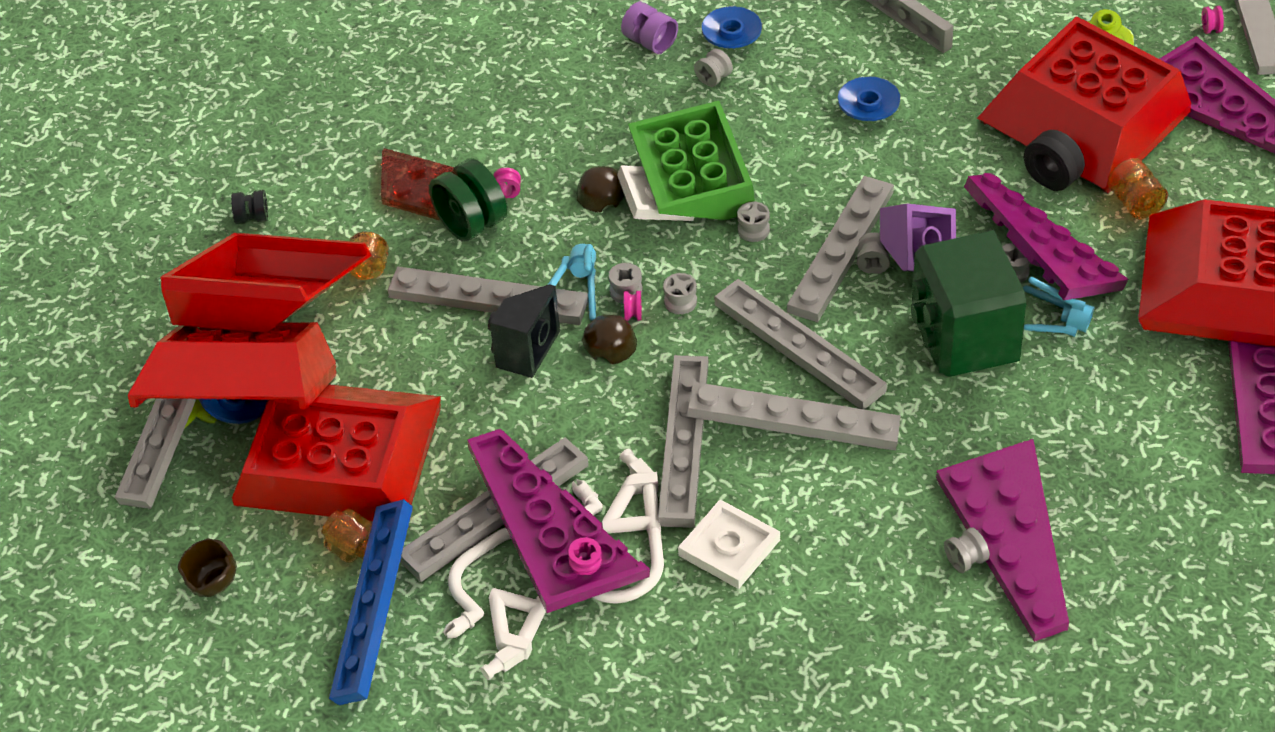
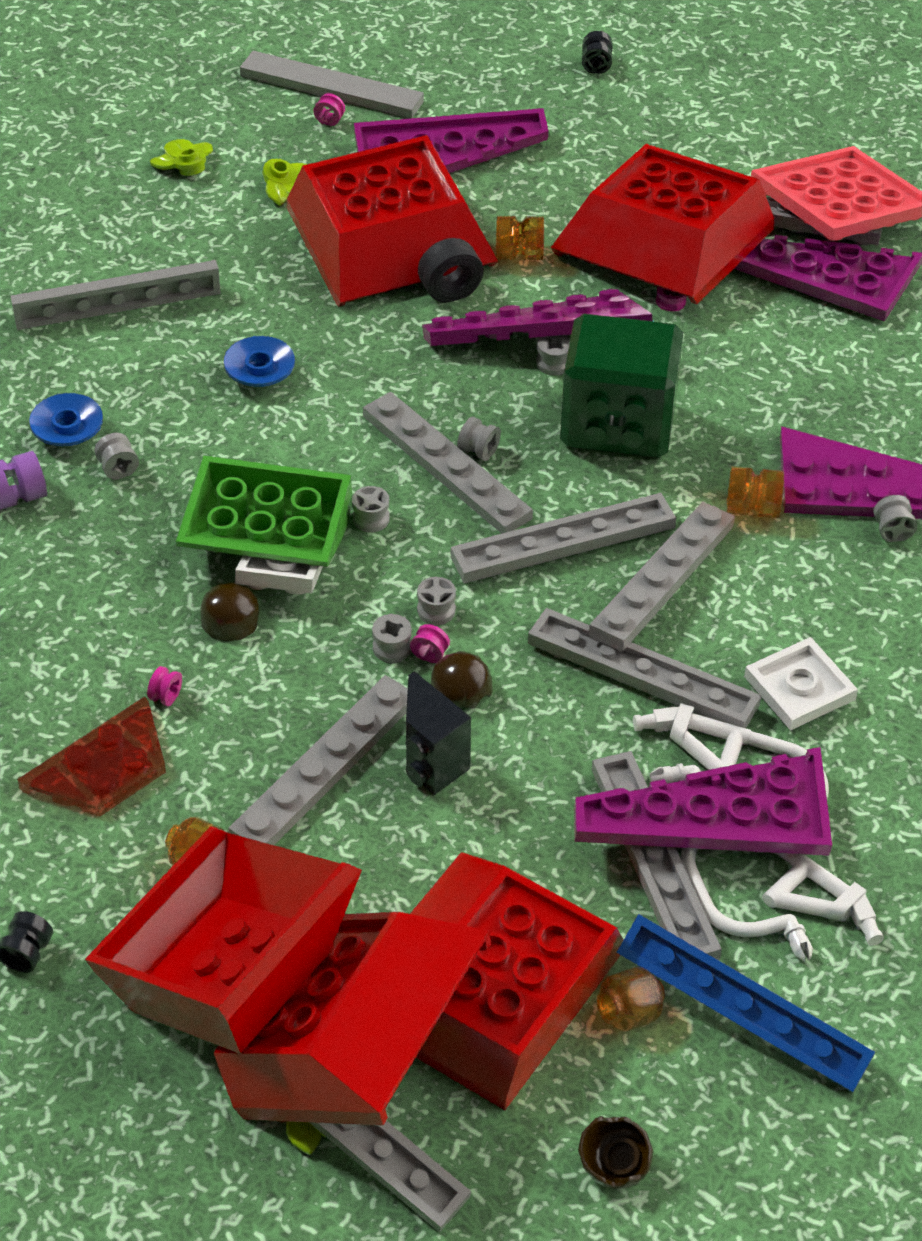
camera: 70 degrees left, 0 degrees up
dark green wheel [429,158,508,242] -> none
medium azure plant [548,244,596,321] -> none
dark pink bush [568,537,602,575] -> none
medium lavender slope [880,204,956,272] -> none
none -> clear orange wheel [726,466,784,518]

